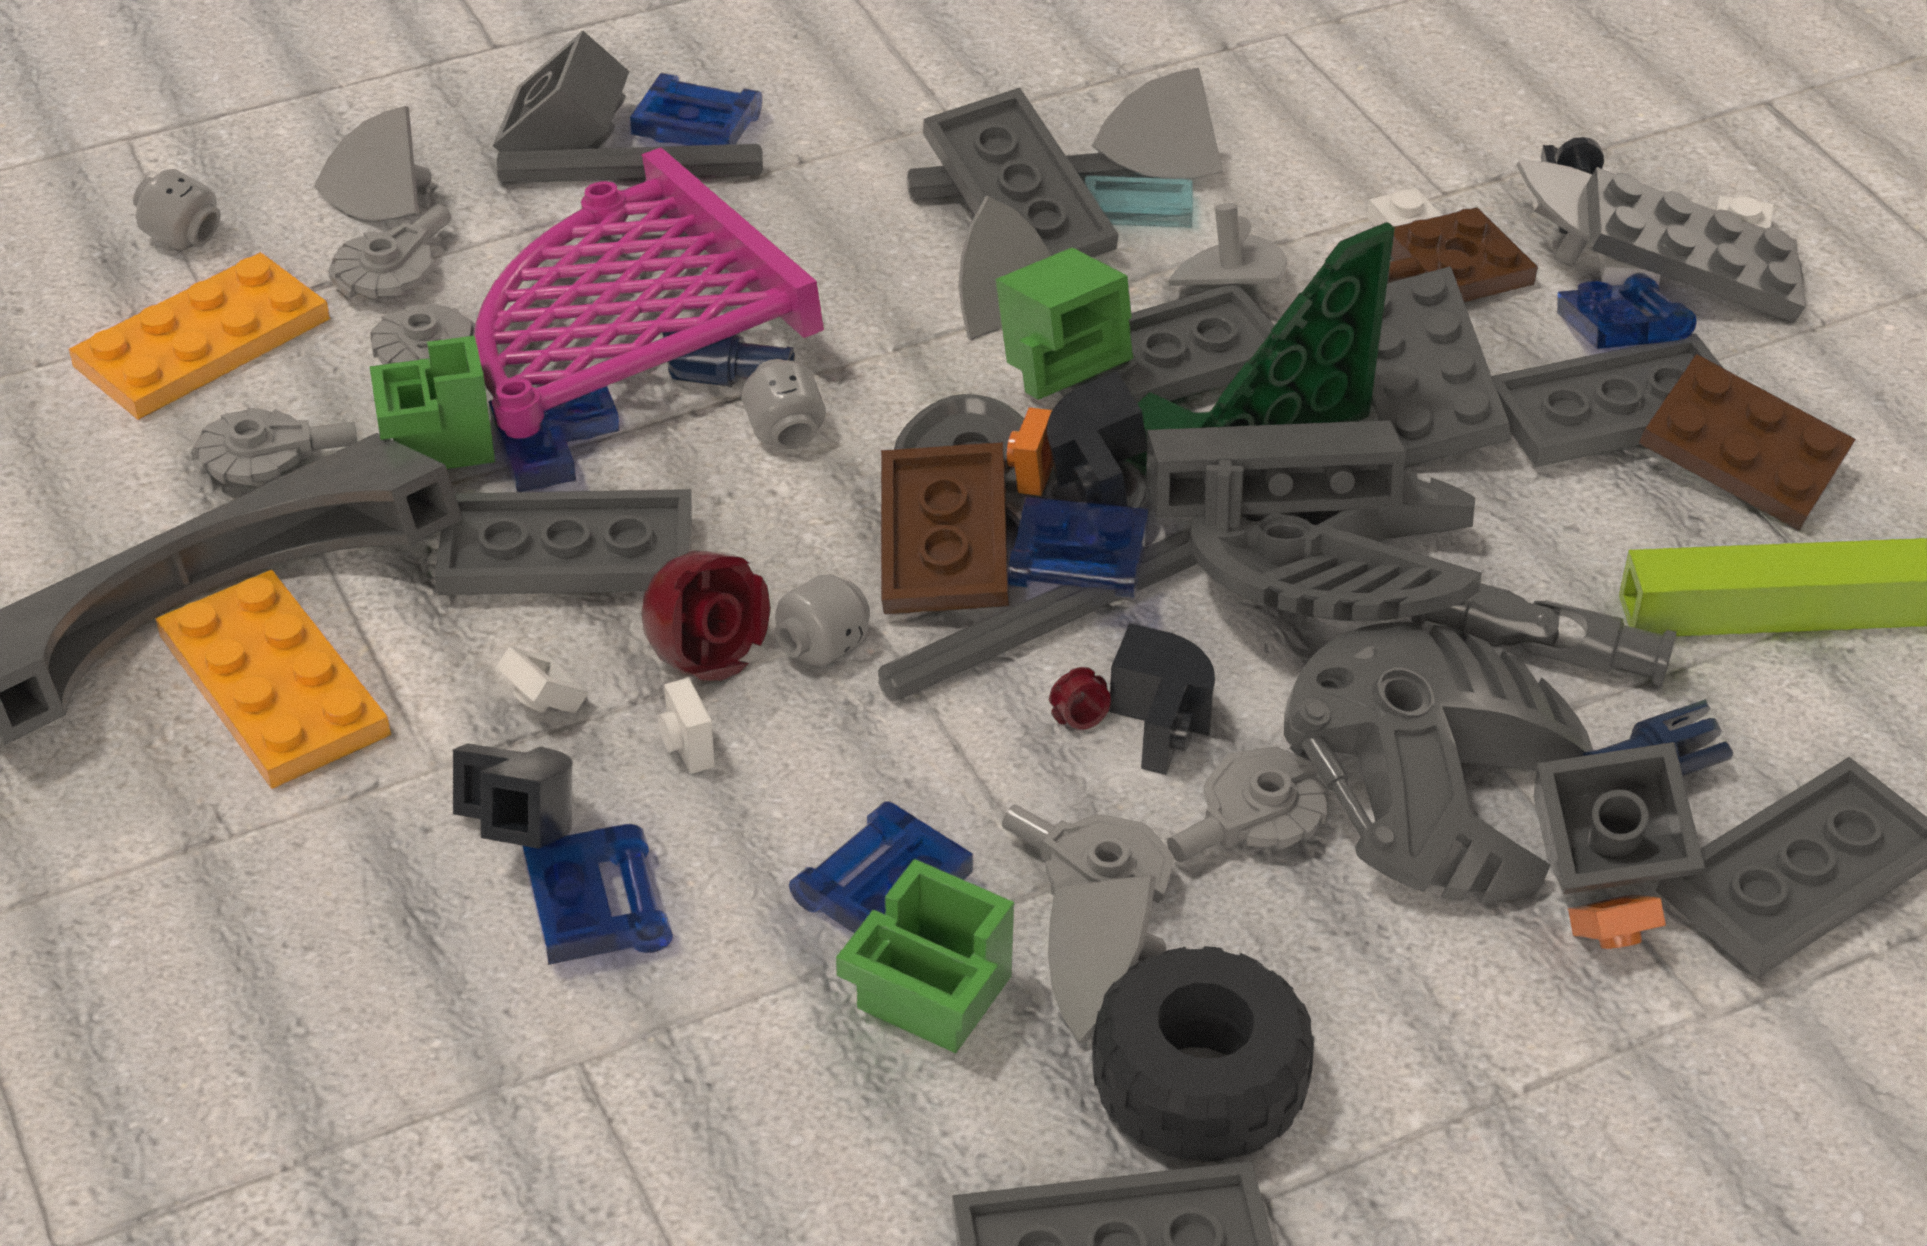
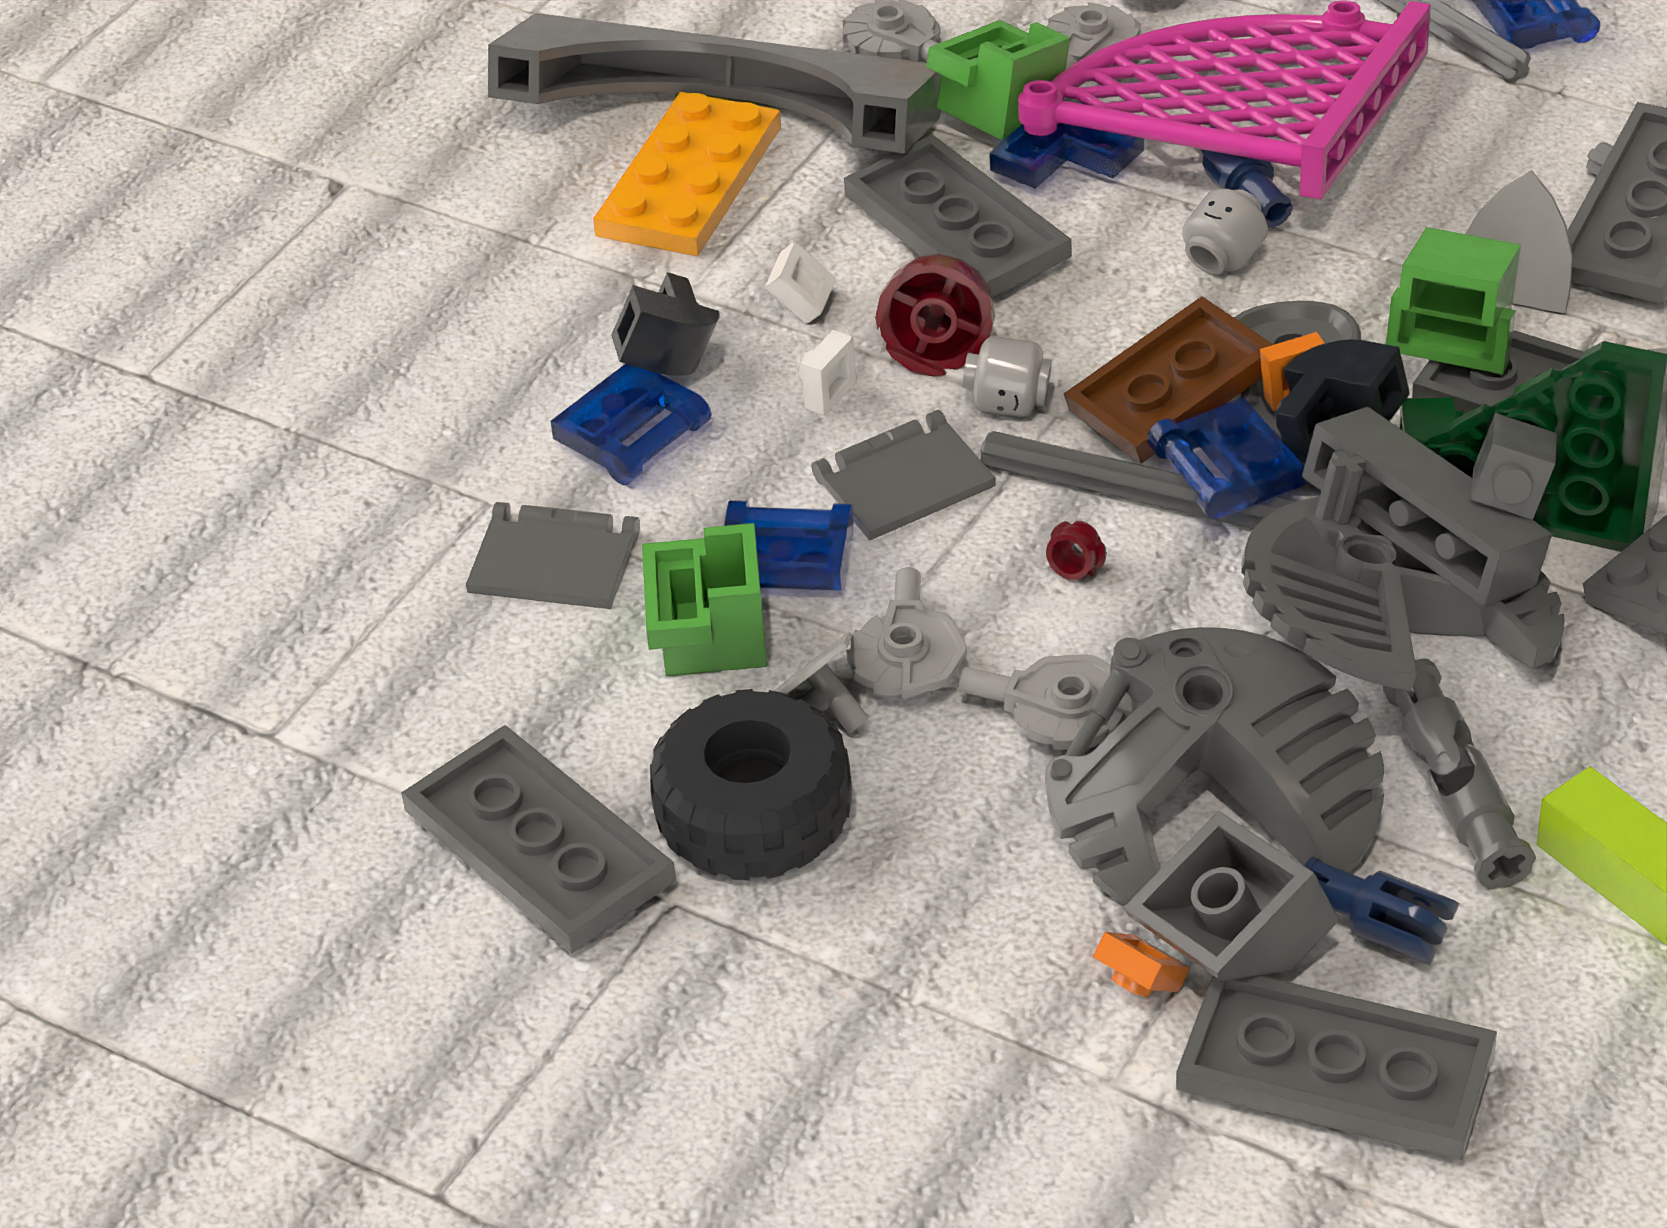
camera: 60 degrees right, 0 degrees up
black brick [1108,623,1215,775] -> none
none -> dark grey piece [466,502,640,609]
none -> dark grey piece [811,410,996,541]
none -> dark grey brick [1470,413,1557,520]

